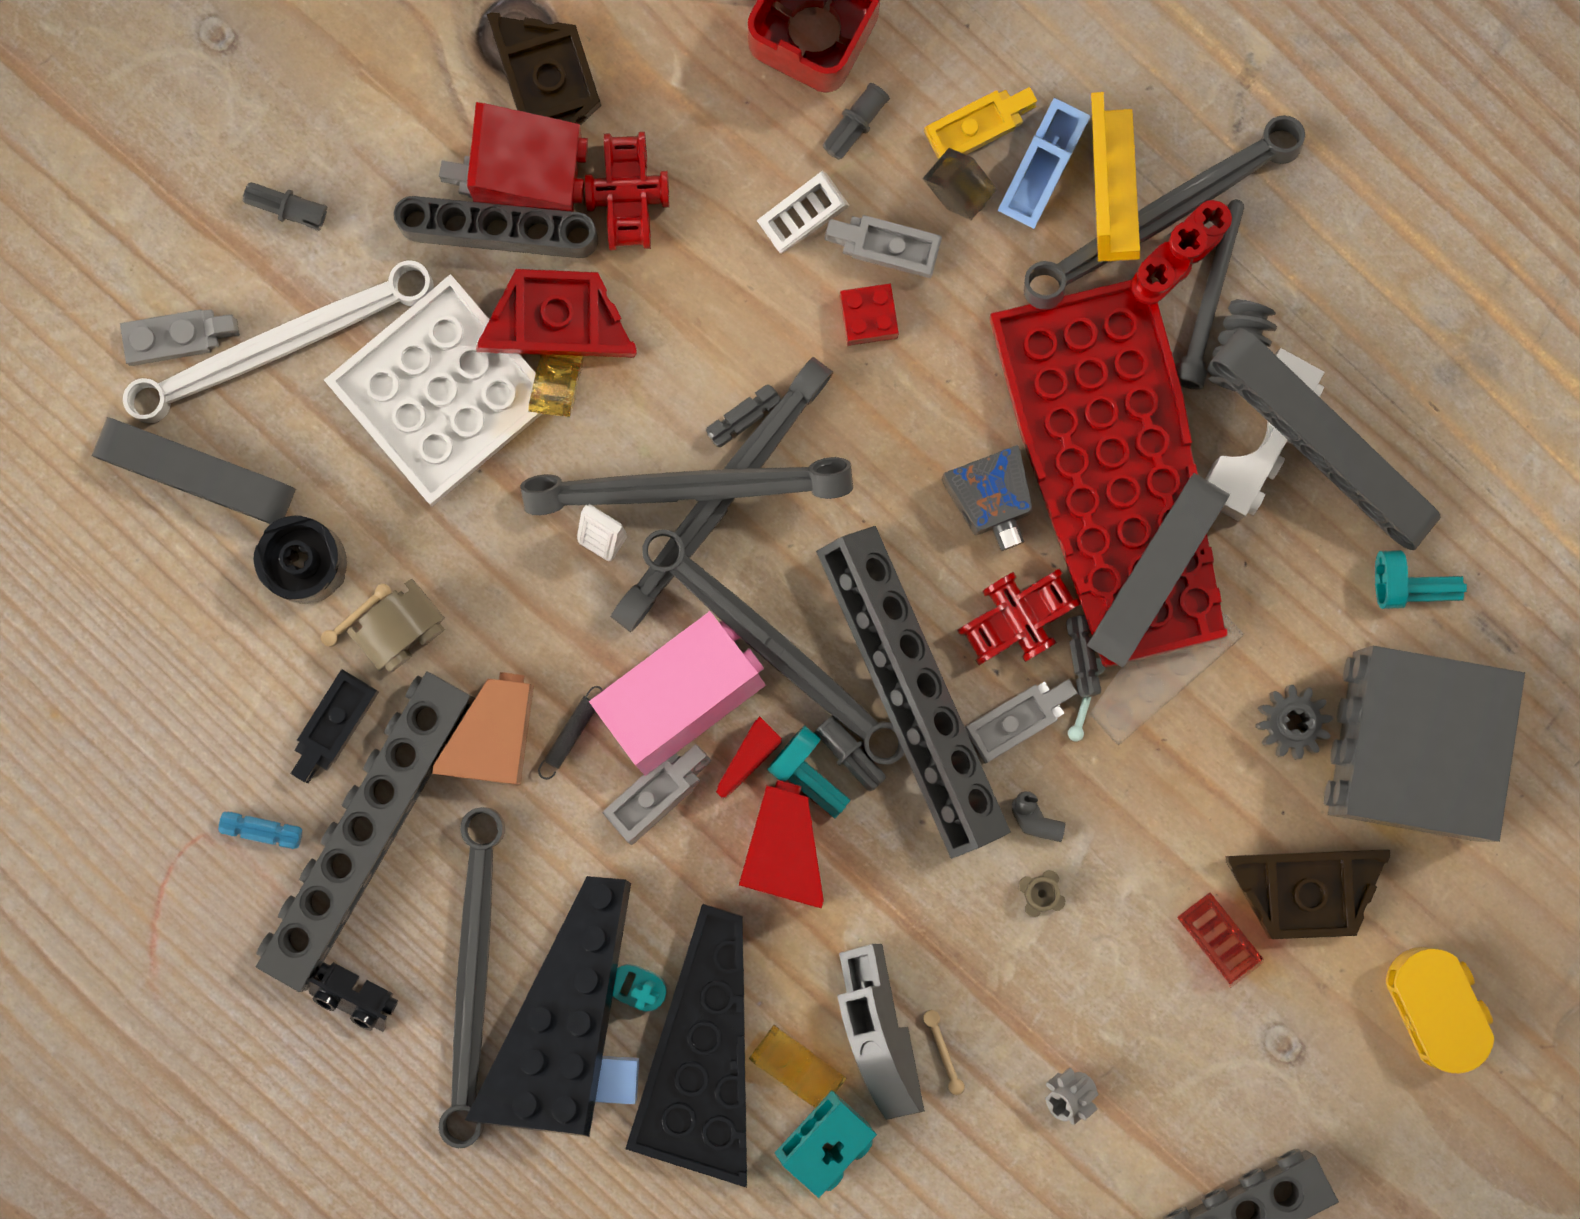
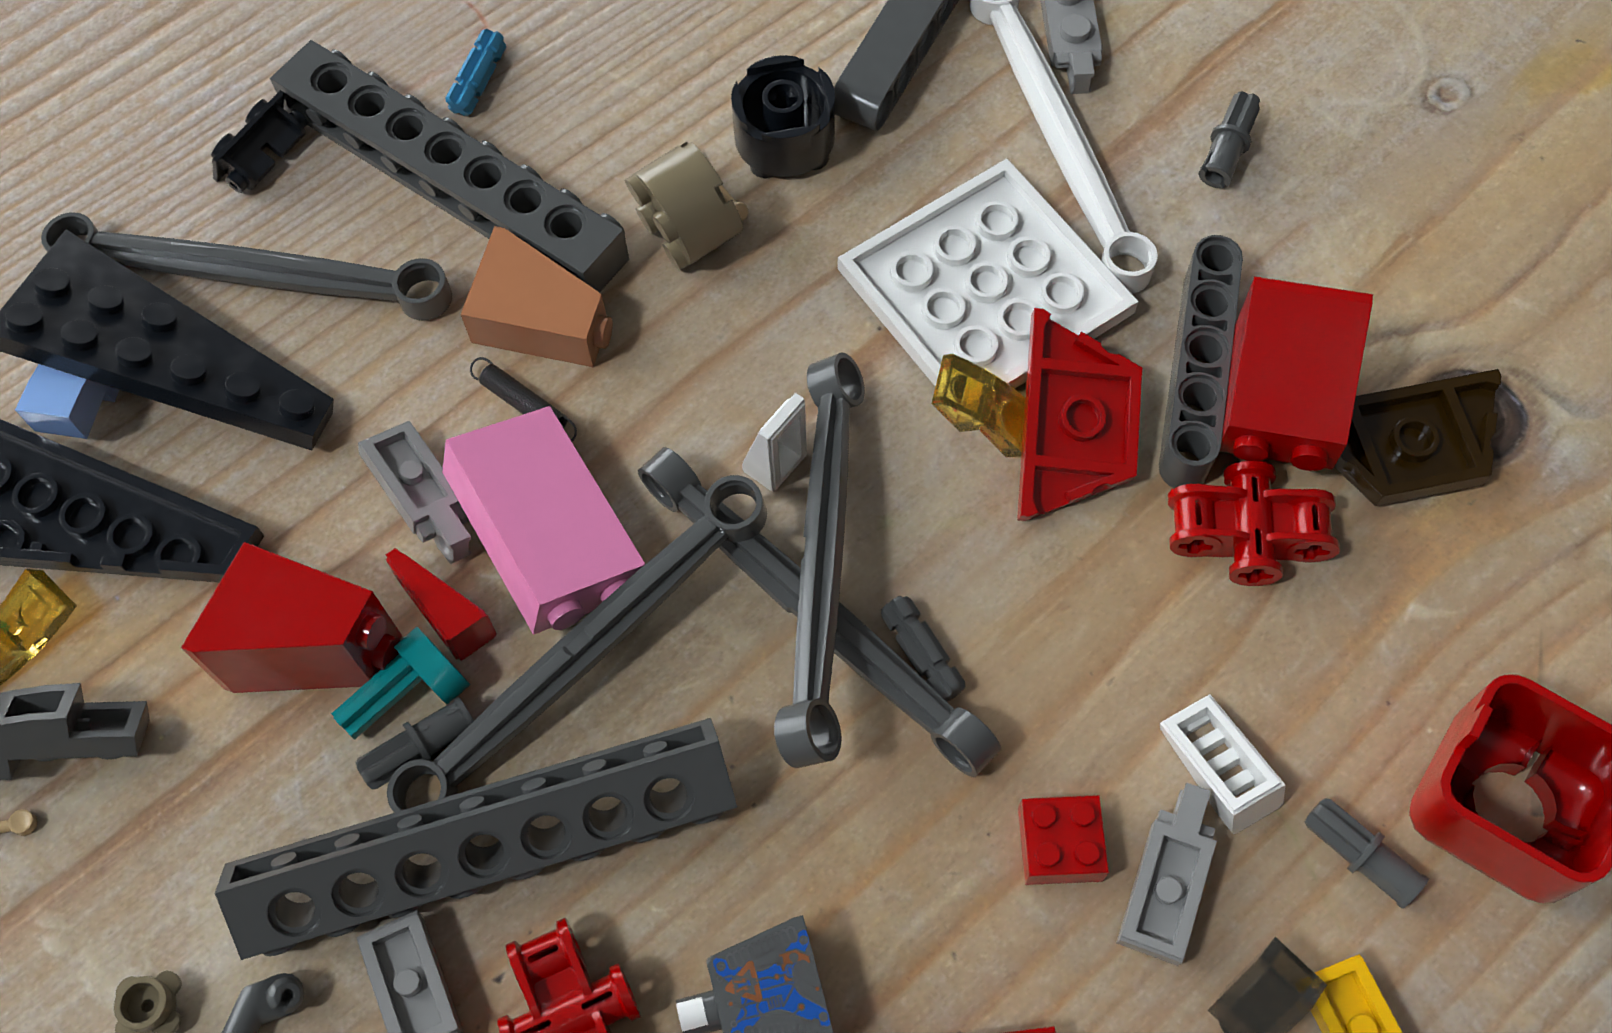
camera: 100 degrees right, 20 degrees down
black hinge [290,669,379,784] -> none
teal piece [613,964,667,1012] -> none

